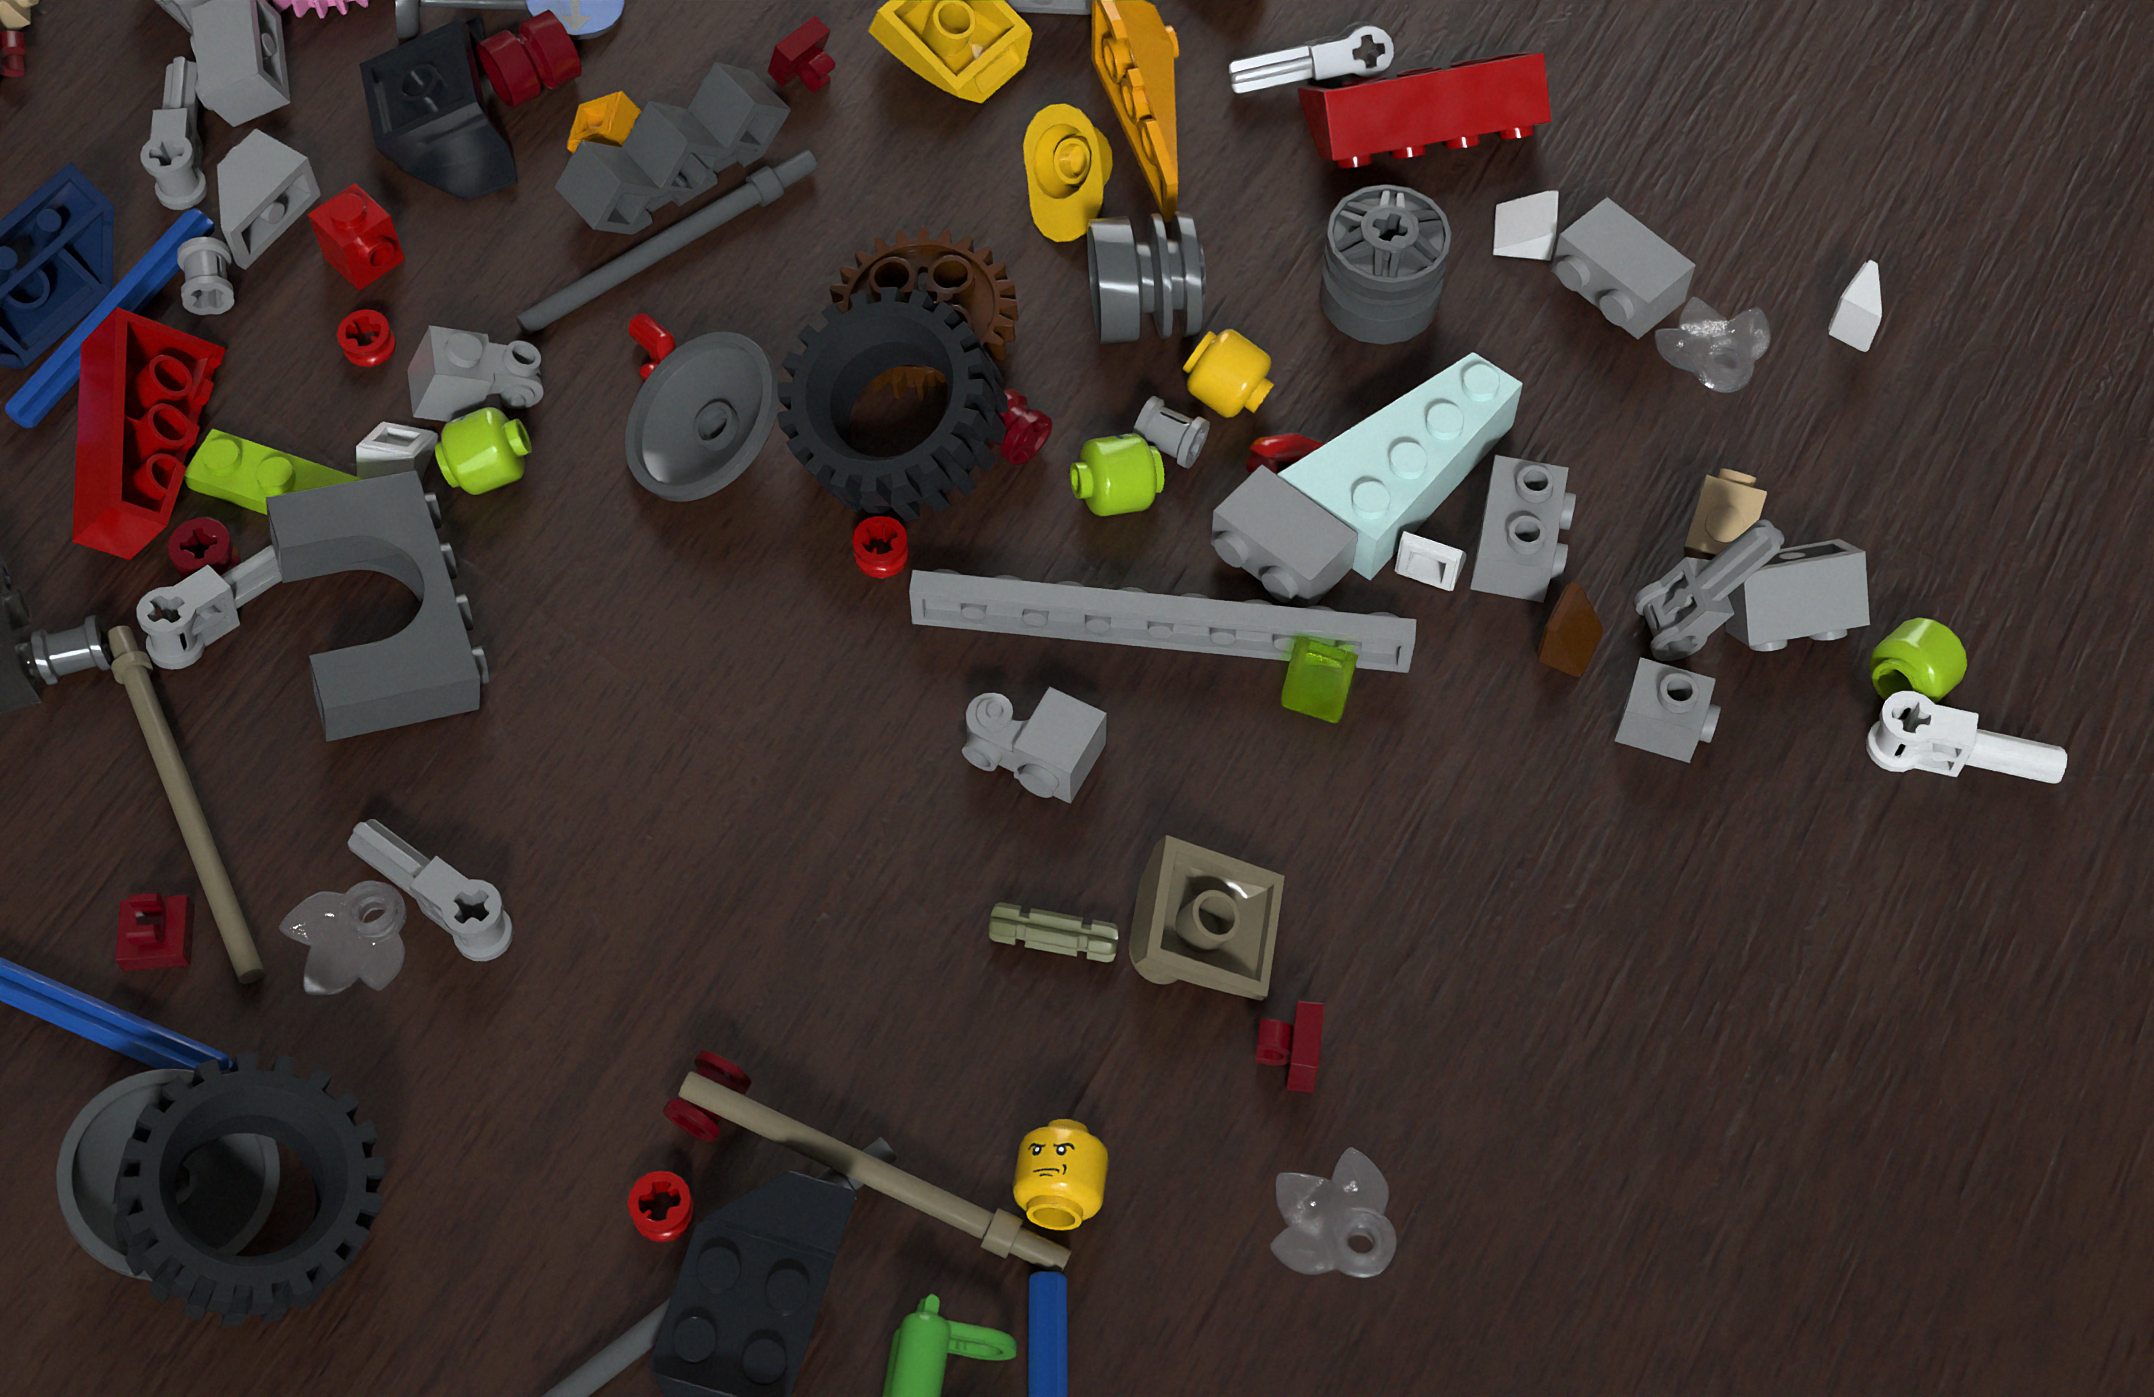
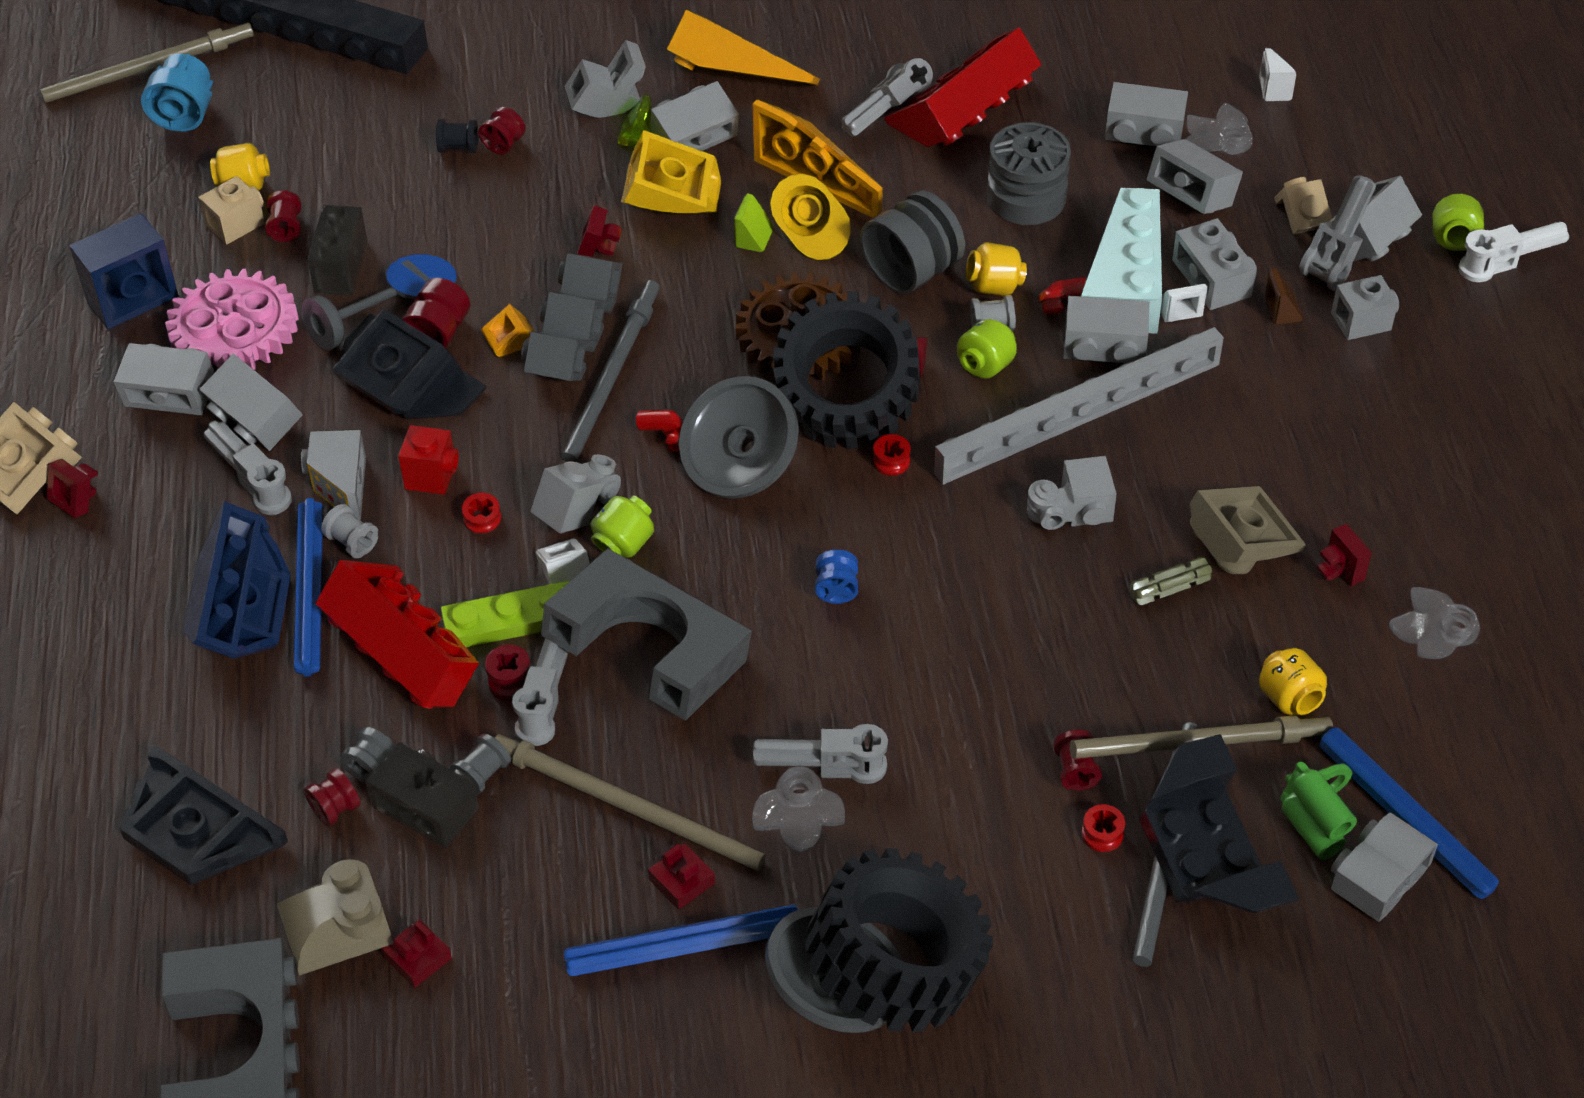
camera: 35 degrees left, 10 degrees down
clear neon green slope [1281,636,1359,723] -> none
white slope [1493,190,1558,260] -> none
none -> lime slope [734,193,773,252]
none -> blue wheel [815,550,858,604]
none -> light grey brick [1147,139,1243,214]

